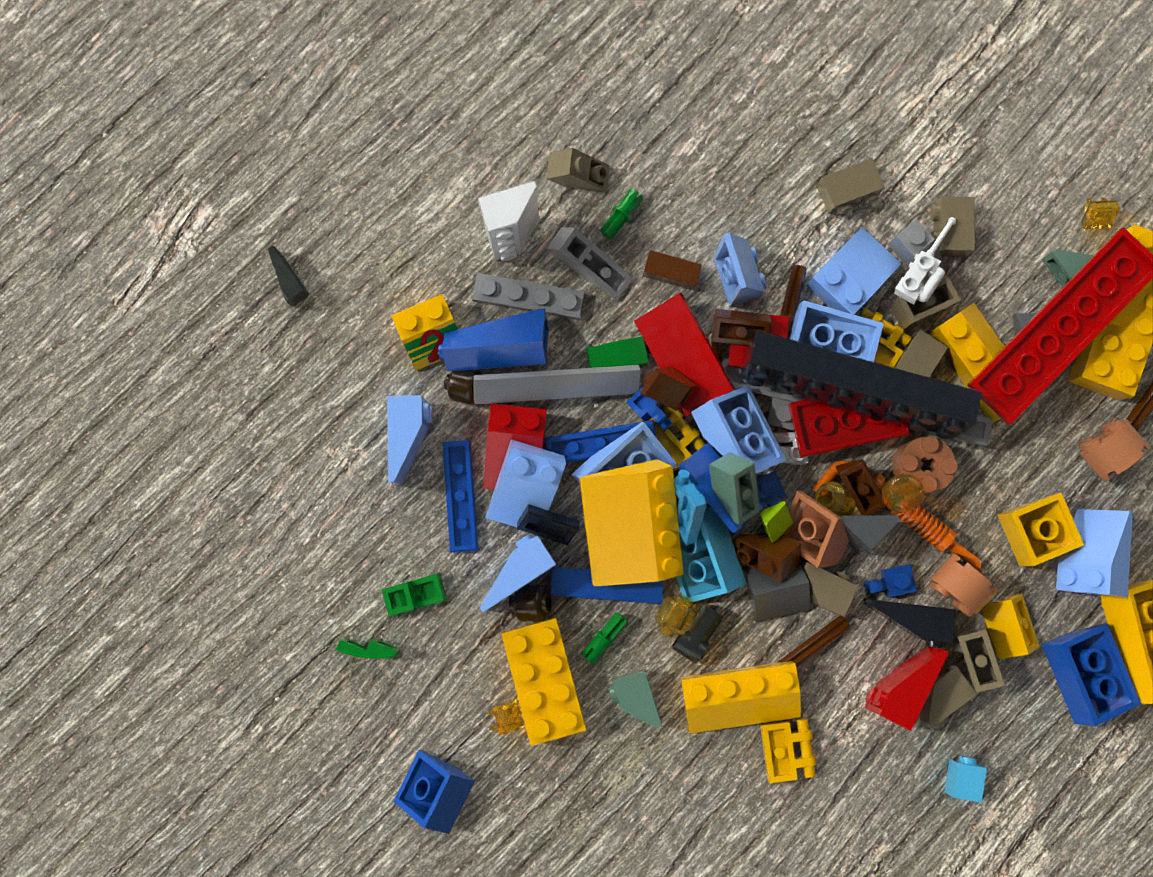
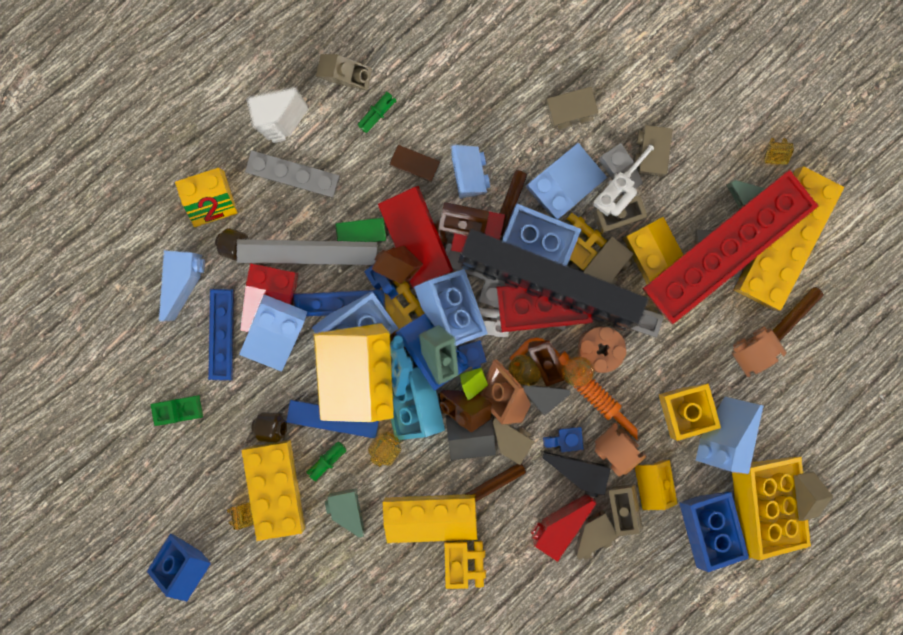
camera: 15 degrees right, 5 degrees up
pearl dark grey slope [268,246,310,307] -> none
green slope [336,638,401,659] -> none
blue slope [439,308,549,372] -> none
light blue slope [480,534,556,612] -> none
black tile [517,504,580,545] -> none
light grey slope [546,227,633,300] -> none
pearl dark grey piece [672,604,724,664] -> none
medium azure brick [945,755,987,803] -> none

